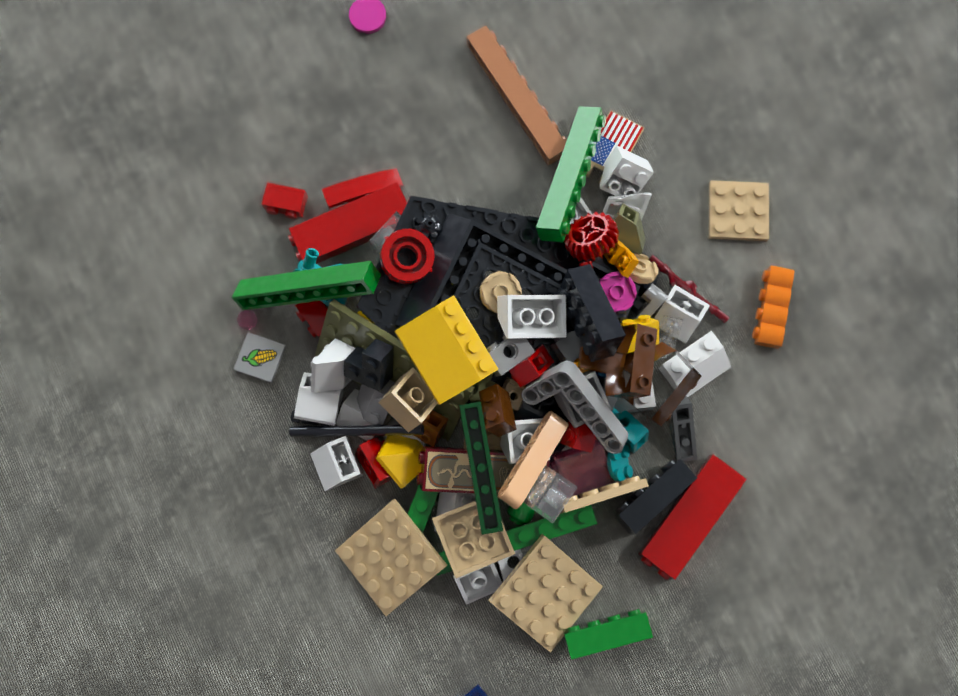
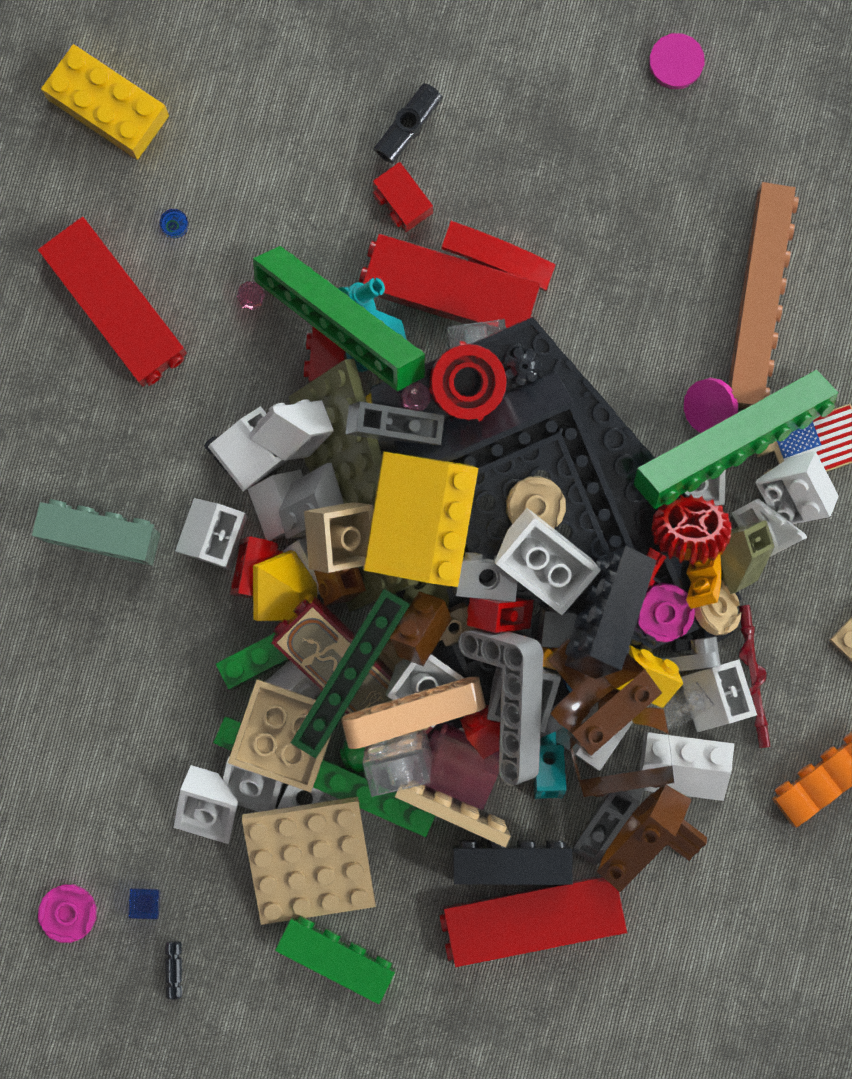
camera: 40 degrees right, 5 degrees up
light grey tile [234,332,286,383] -> none
black piece [289,425,424,437] -> none
tan plate [335,499,447,616] -> none
black brick [344,339,394,392] -> none
teal piece [607,445,633,481] -> none
none -> sand green brick [32,499,161,566]
none -> red brick [38,216,187,387]
none -> yellow brick [41,44,169,160]
none -> clear blue tile [160,209,189,238]
none -> white slope [174,765,238,844]
none -> dark grey slope [346,402,444,445]
none -> black piece [374,83,443,164]
none -> clear pink tile [401,383,431,412]
none -> reddish brown piece [597,784,707,892]
none -> dark pink tile [683,378,738,433]

